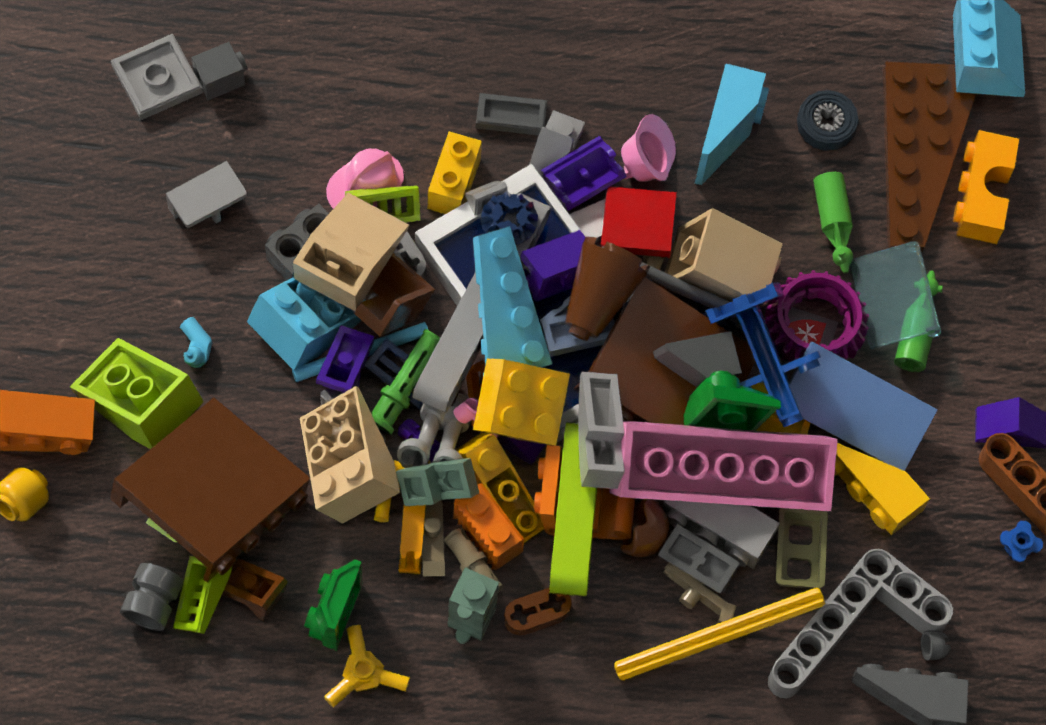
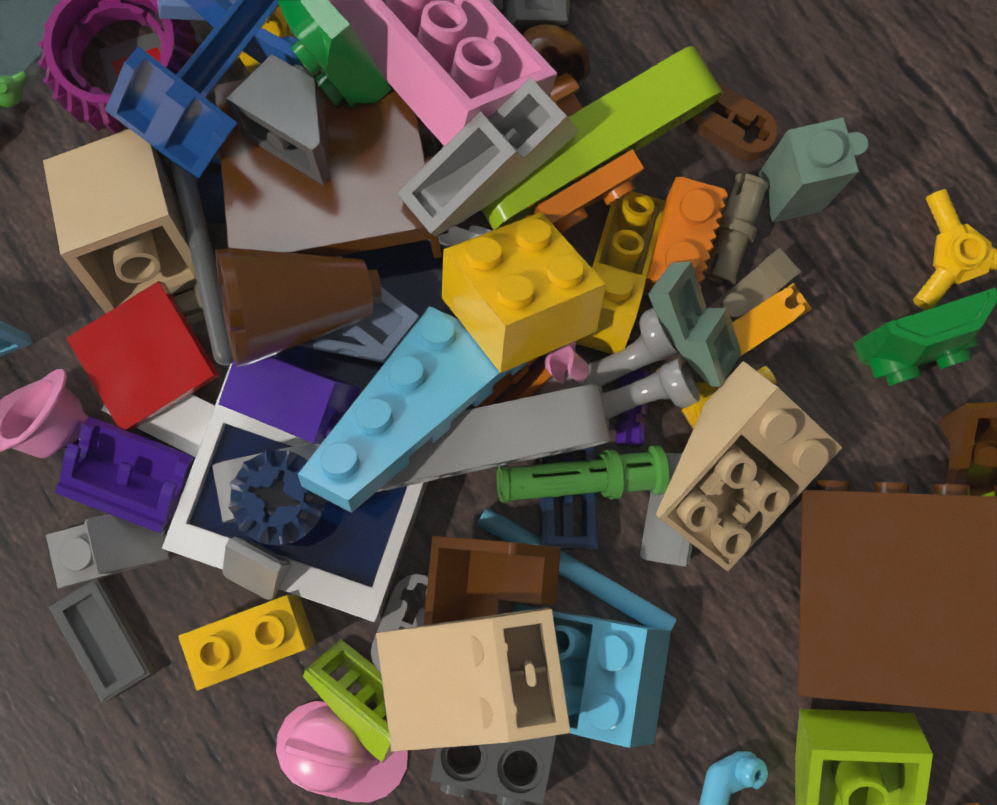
camera: 120 degrees left, 15 degrees up
dark purple slope [316,325,374,393] -> none

